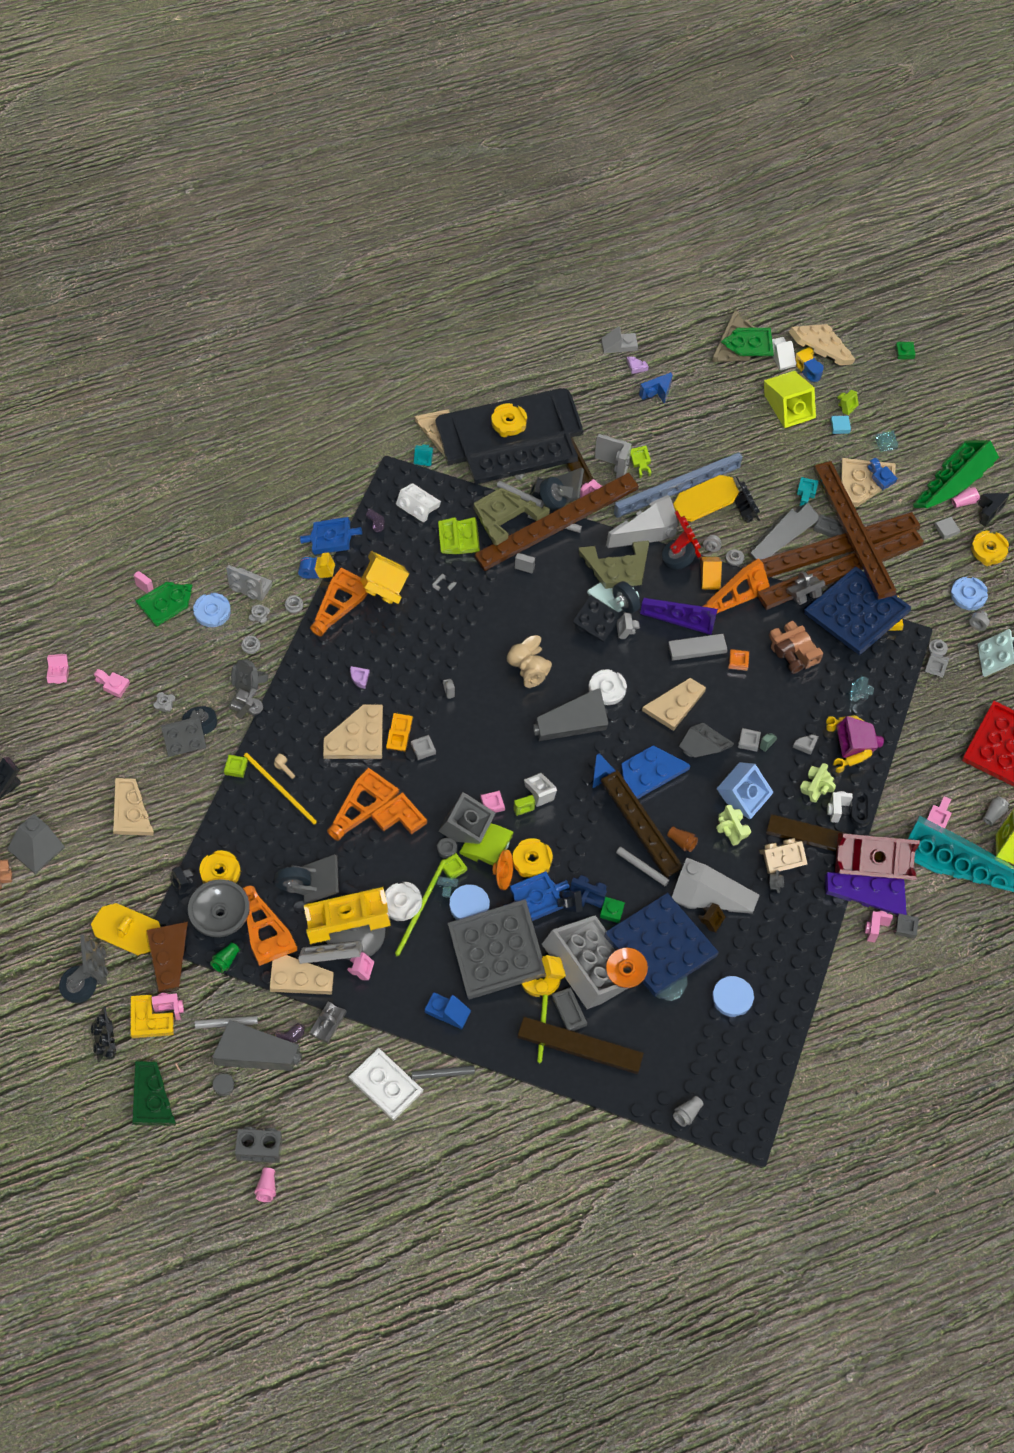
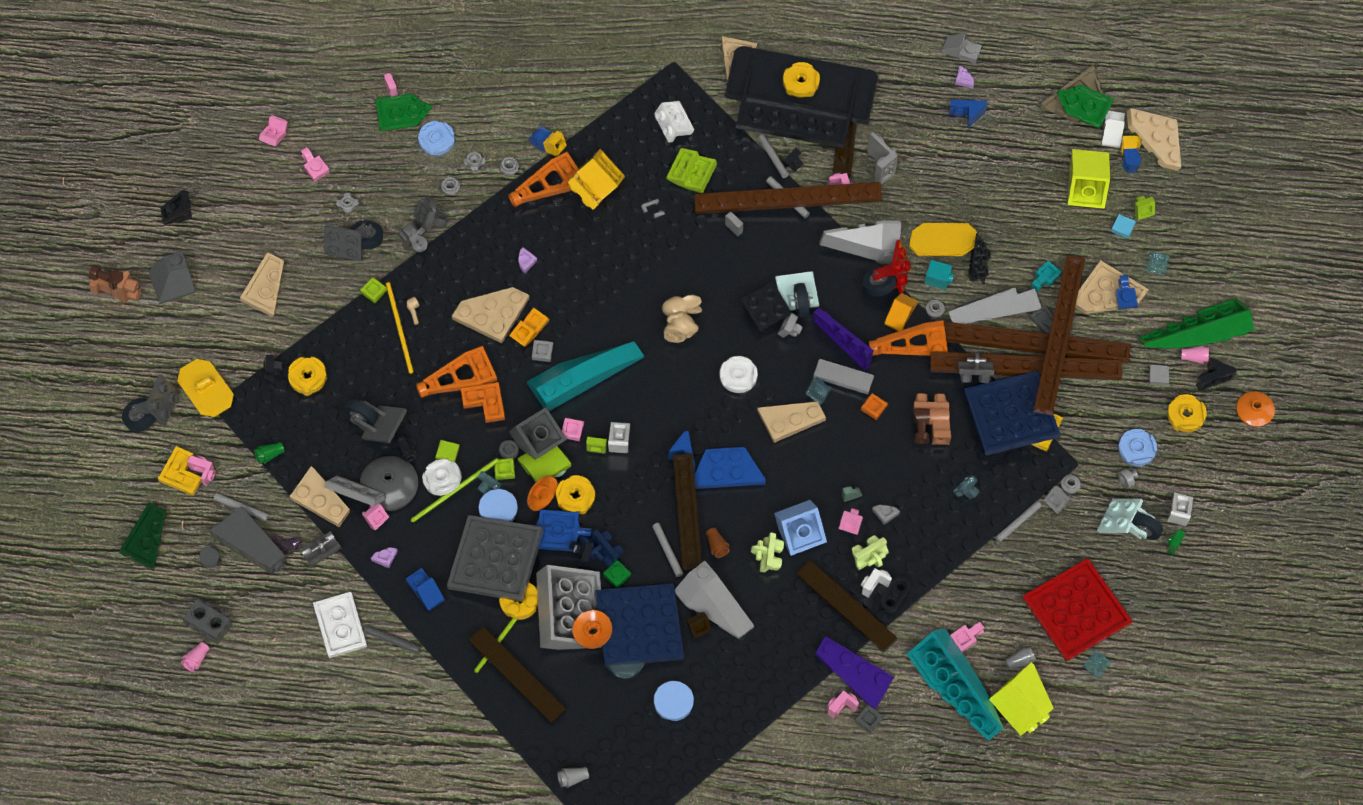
camera: 30 degrees right, 5 degrees up
black hinge [91,1006,116,1062] -> none
reddish brown wedge [146,922,188,994] -> none
dark grey dish [188,879,250,937] -> none
light grey bracket [226,565,272,601] -> none
orange plate [243,886,297,966] -> none
blue plate [300,517,362,555] -> none
yellow piece [304,887,391,944] -> none
clear purple arm [366,509,385,532] -> none
teal tile [414,444,433,466] -> none
light grey tile [443,679,455,698] -> none
olive wing [473,488,550,546] -> none
dark grey slope [533,688,609,741] -> none
plate [540,468,584,510] -> none
yellow tile [542,955,566,979] -> none
dark grey tile [552,987,587,1031] -> none
olive wing [579,540,649,589] -> none
sand blue tile [614,452,742,518] -> none
lime plate [630,446,651,478] -> none
dark grey slope [679,723,734,757] -> none
light grey plate [703,535,722,552] -> none
light grey tile [738,728,761,752] -> none
tan bracket [760,838,807,874] -> none
dark grey plate [770,870,784,893] -> none
magenta torso [826,715,884,773] -> none
piece [835,833,920,880] -> none
green plate [895,342,916,360] -> none
none -> lavender tile [371,548,398,568]
none -> lime tile [436,440,460,462]
none -> teal wedge [527,341,644,411]
none -> clear light blue tile [805,377,831,405]
none -> bright pink tile [839,508,863,535]
none -> teal brick [924,260,954,290]
none -> light grey bar [995,501,1042,543]

